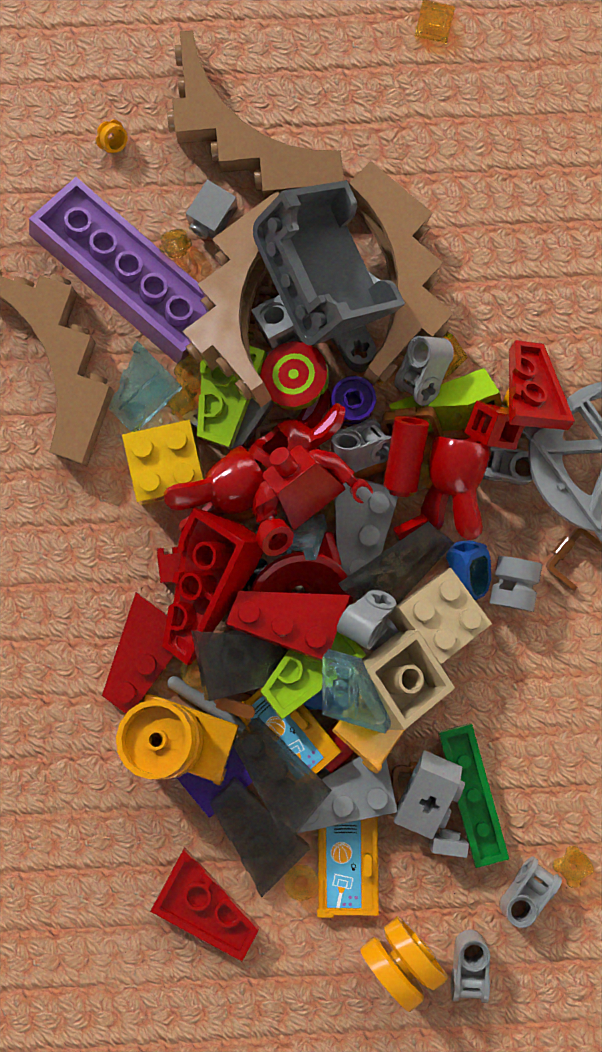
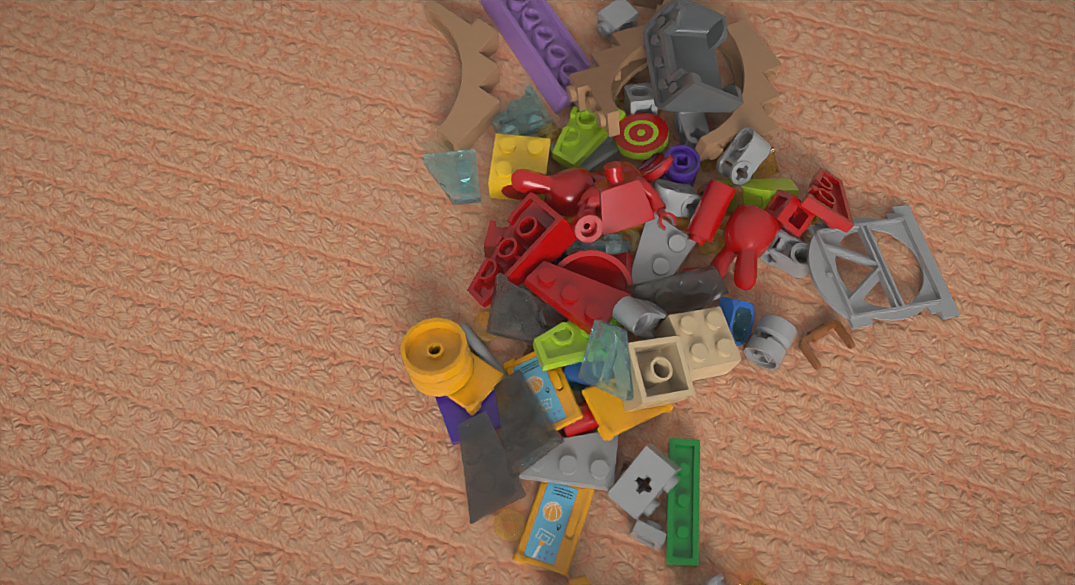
camera: 25 degrees right, 20 degrees down
red wing [102,592,174,713] -> none
red wing [150,847,259,962] -> none
clear yellow plate [159,229,192,258] -> none
clear yellow plate [174,357,201,390] -> none
dark orange piece [214,686,255,719] -> none
none -> clear light blue wing [423,149,481,205]

